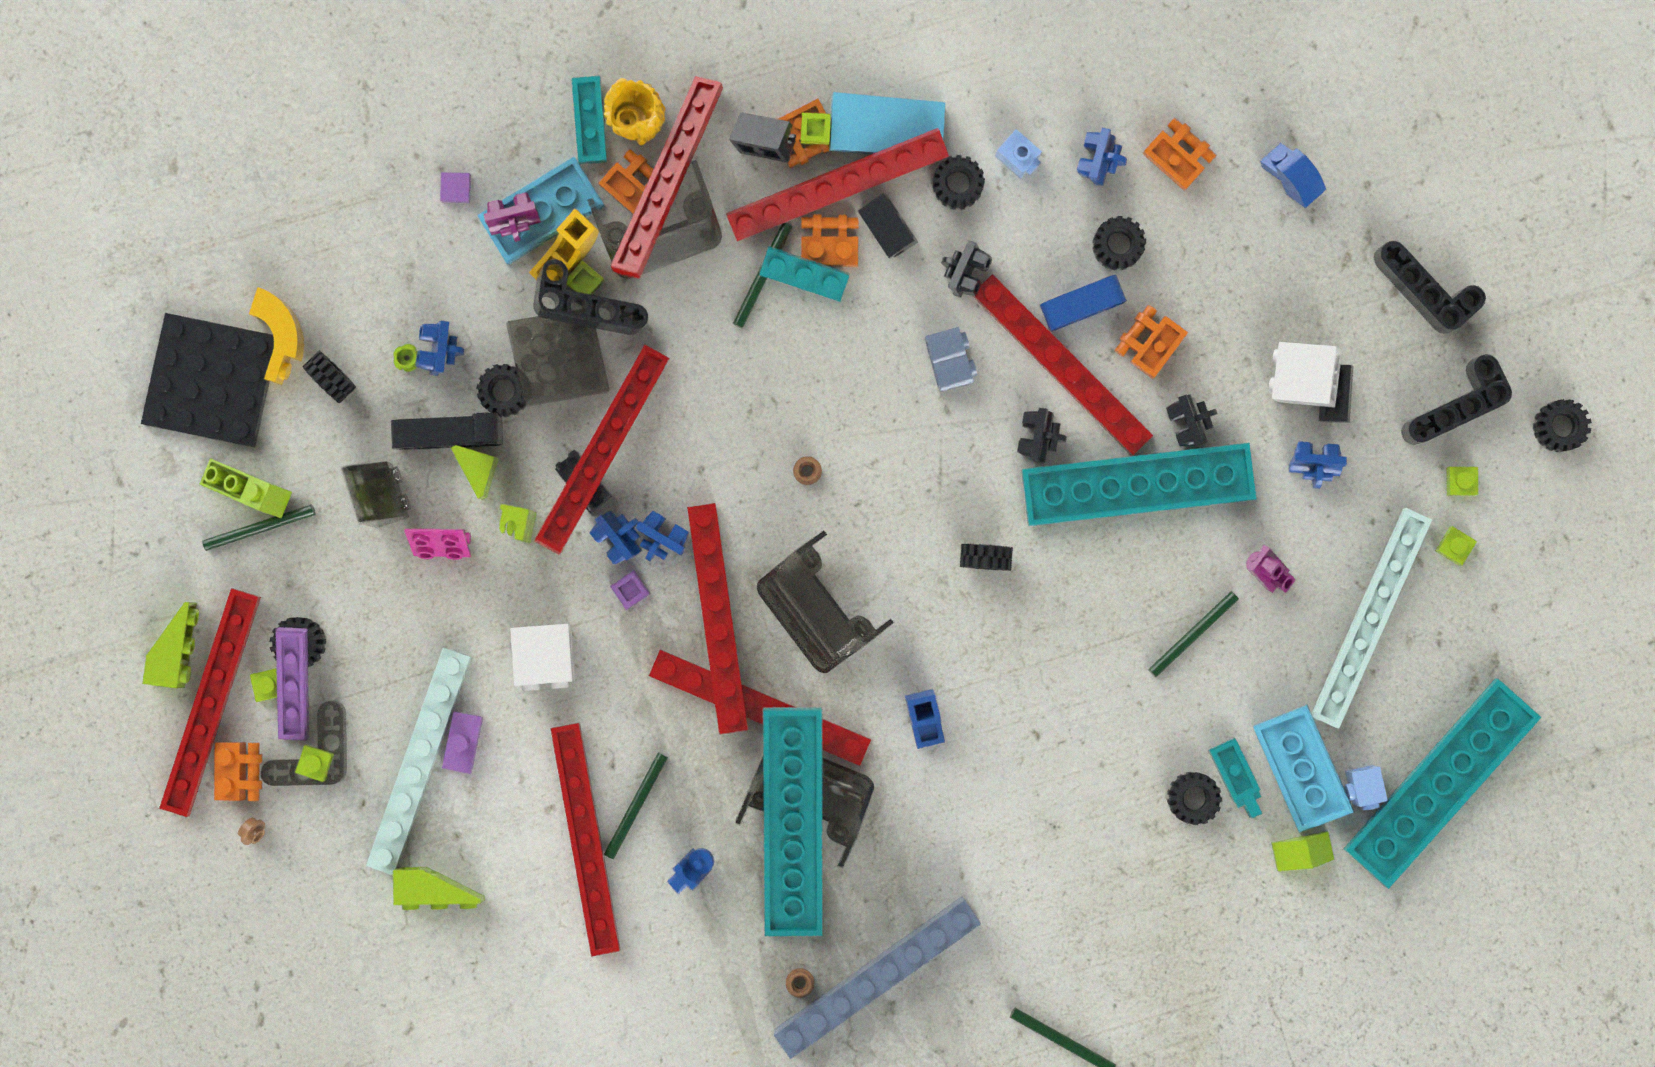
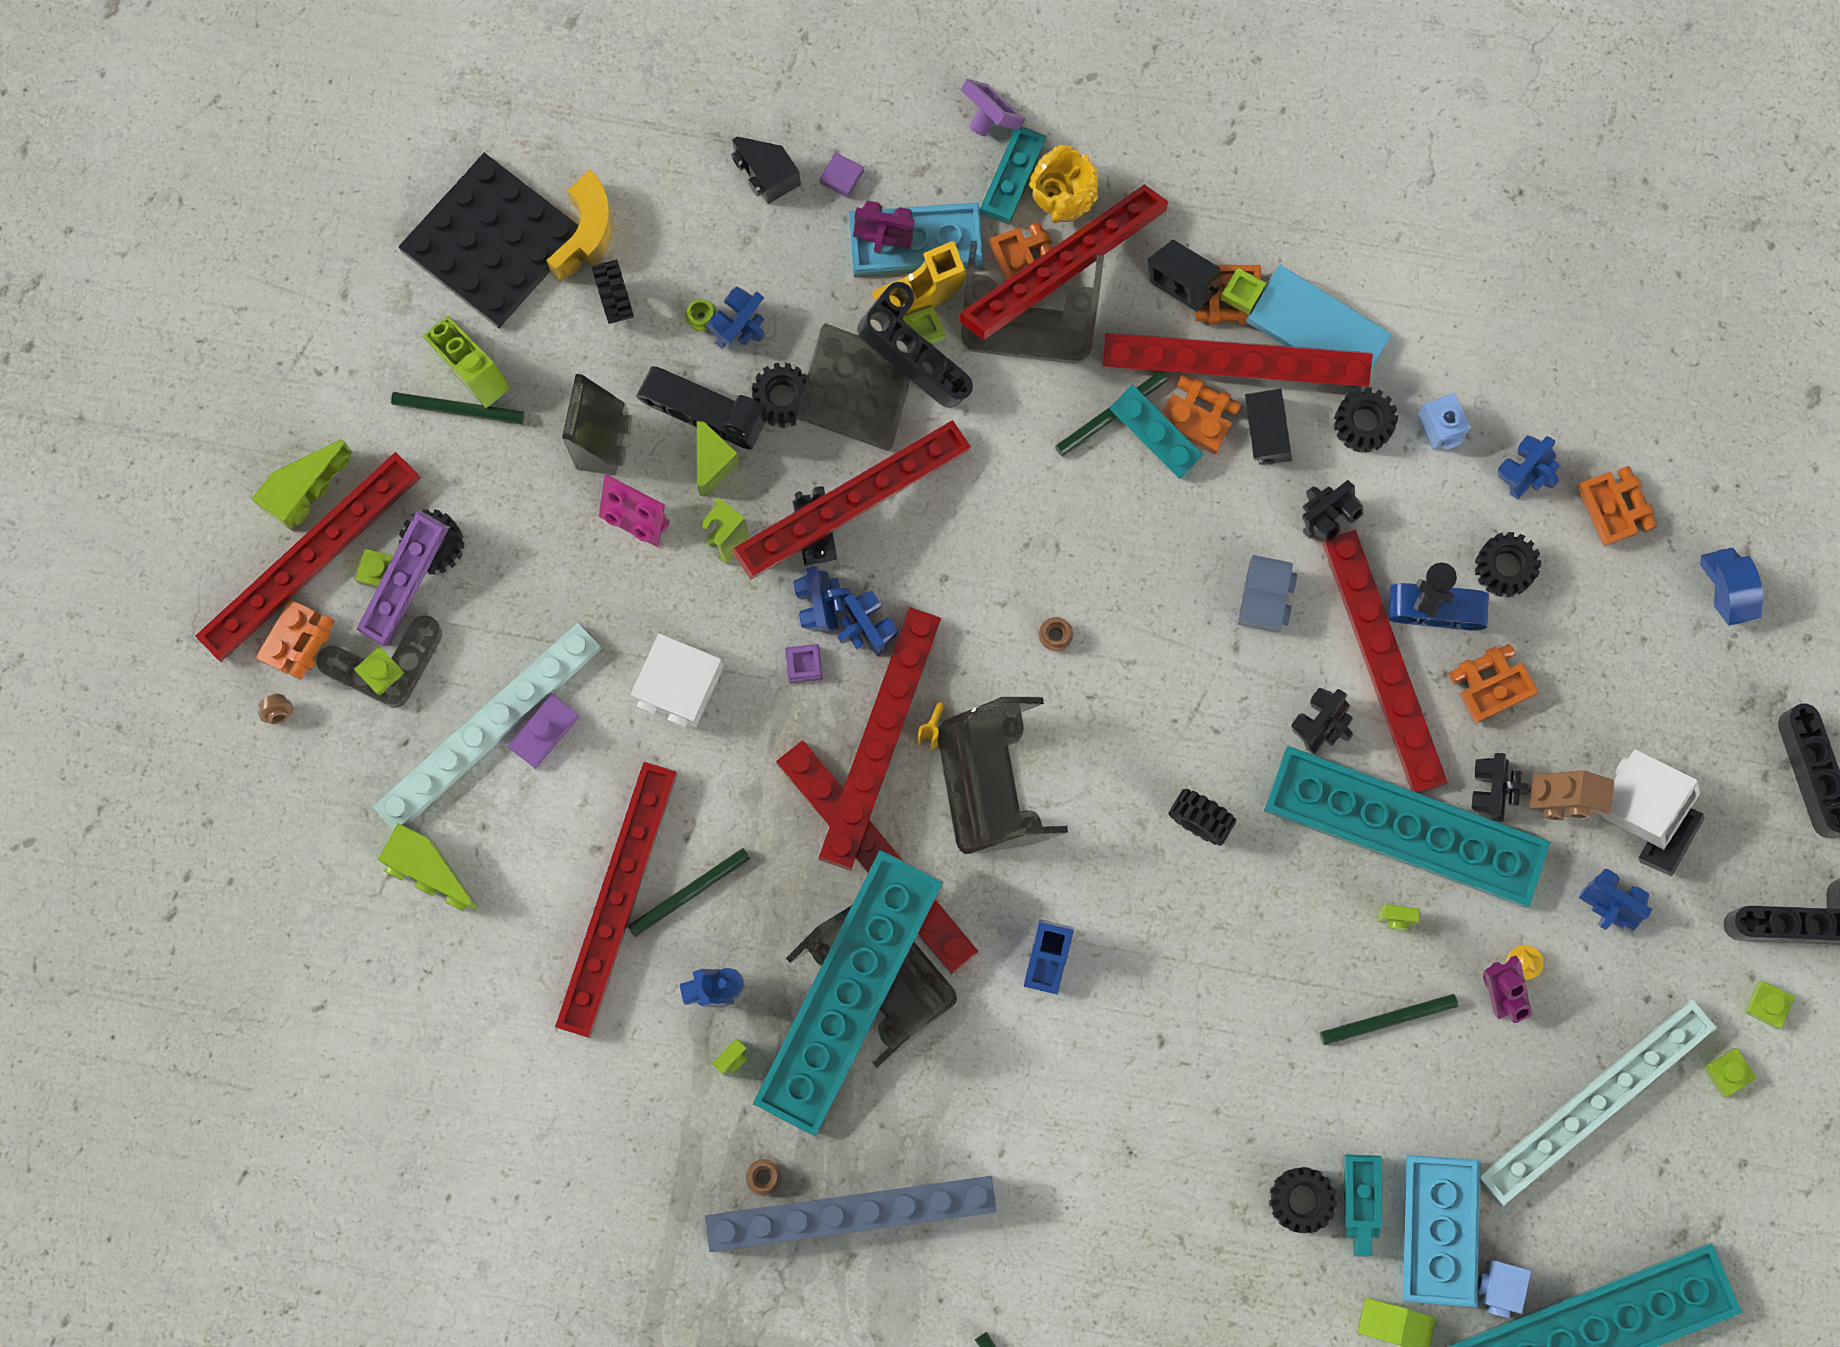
camera: 30 degrees right, 10 degrees down
none -> lime plate [712,1038,749,1076]
none -> black slope [731,136,801,204]
none -> yellow hand [917,702,945,750]
none -> medium lavender tile [961,79,1025,136]
none -> lime plate [1377,904,1420,931]
none -> black hips [1413,562,1457,618]
none -> yellow tile [1506,945,1544,981]
none -> medium nougat brick [1529,770,1614,821]

